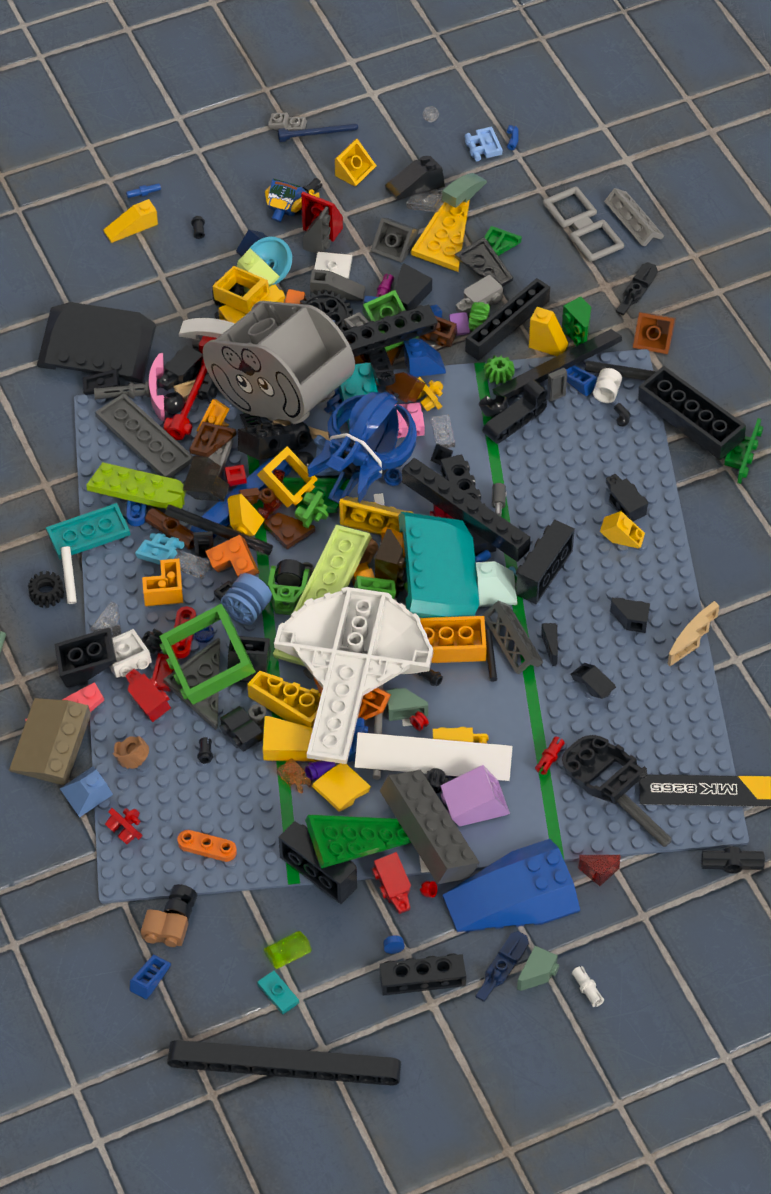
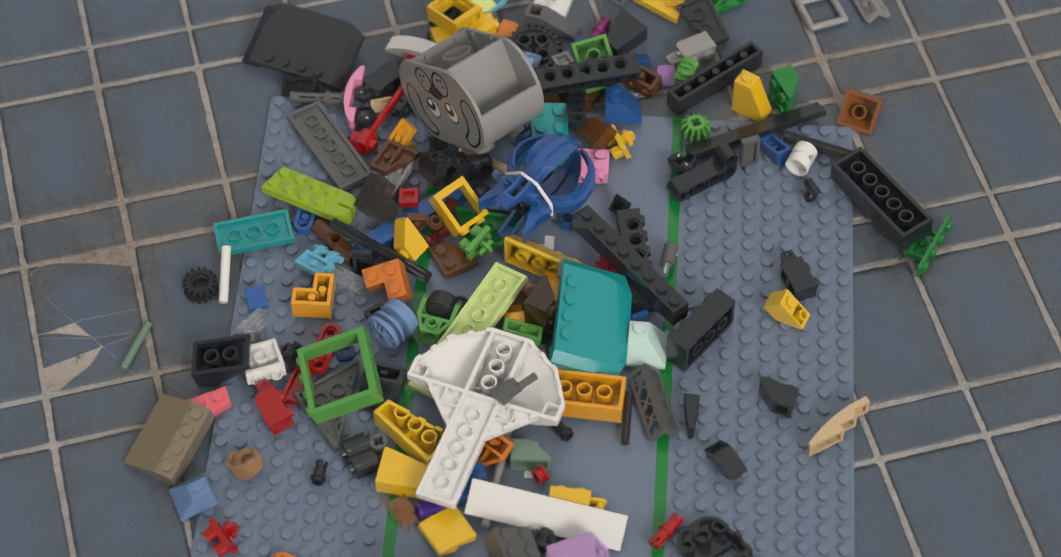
camera: 10 degrees right, 0 degrees up
clear plate [431,415,455,448] -> none
black piece [616,262,658,315] -> none
none -> blue slope [244,284,269,312]
none -> dark grey piece [490,372,538,406]

